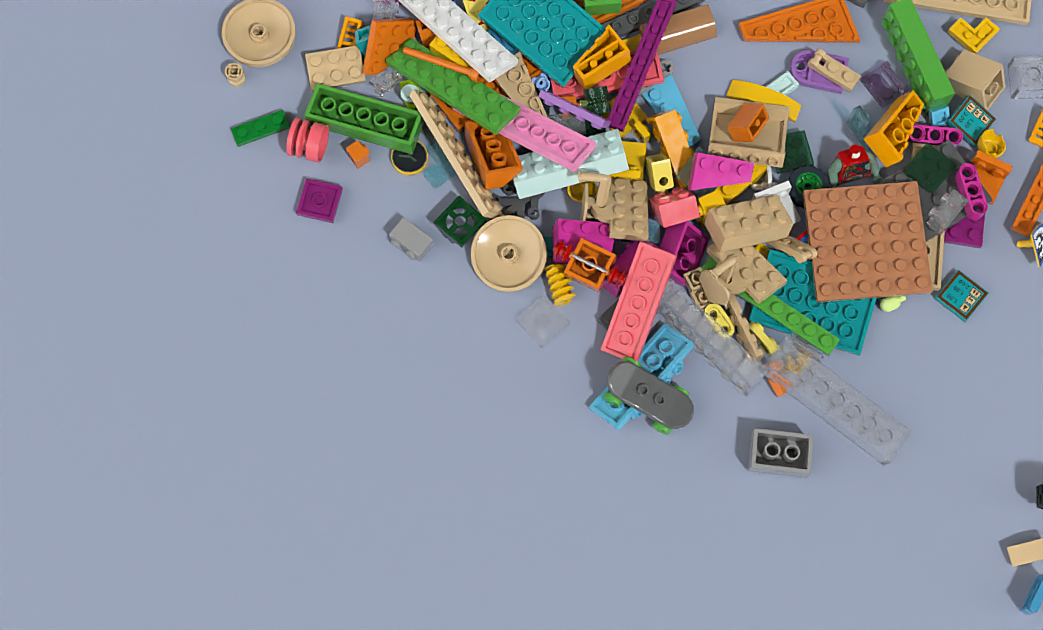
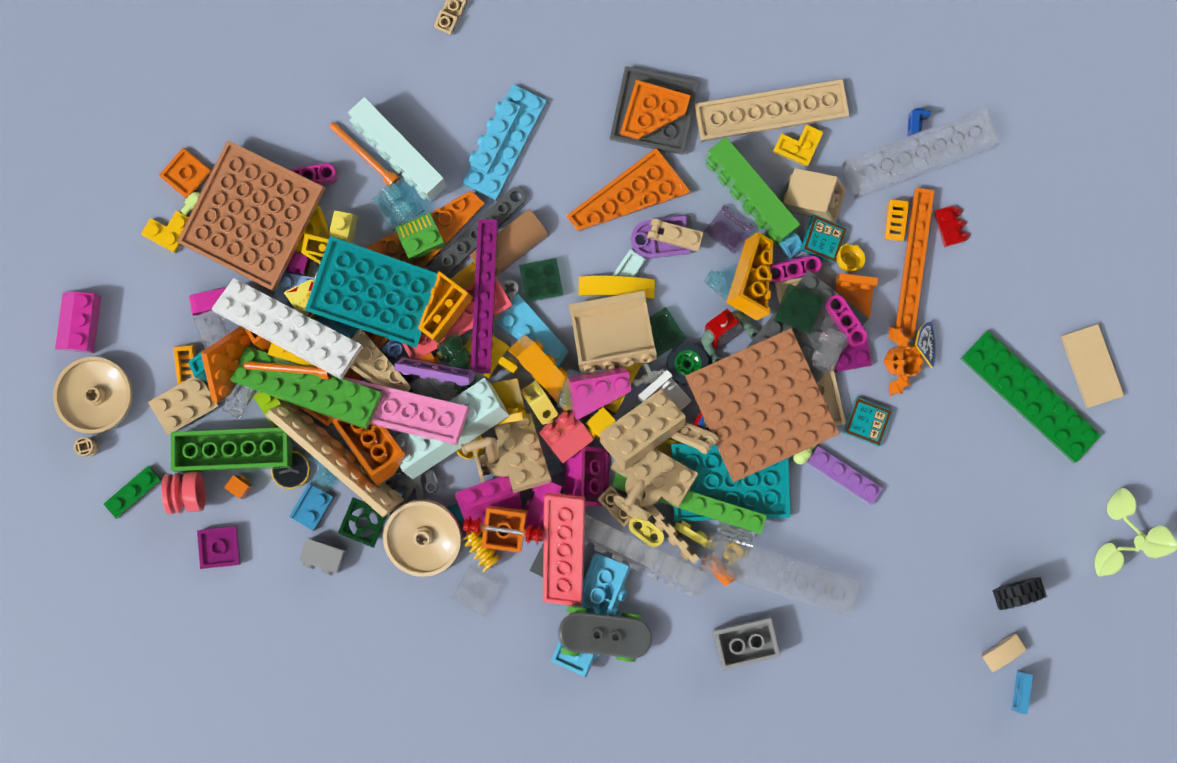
camera: 20 degrees left, 10 degrees up
light aqua plate [401,84,419,103] -> none
orange brick [727,103,769,142] -> none
none -> dark azure plate [289,483,334,531]
none -> clear green plate [519,258,564,303]
none -> medium lavender plate [807,446,883,505]
none -> orange helmet [884,326,924,396]

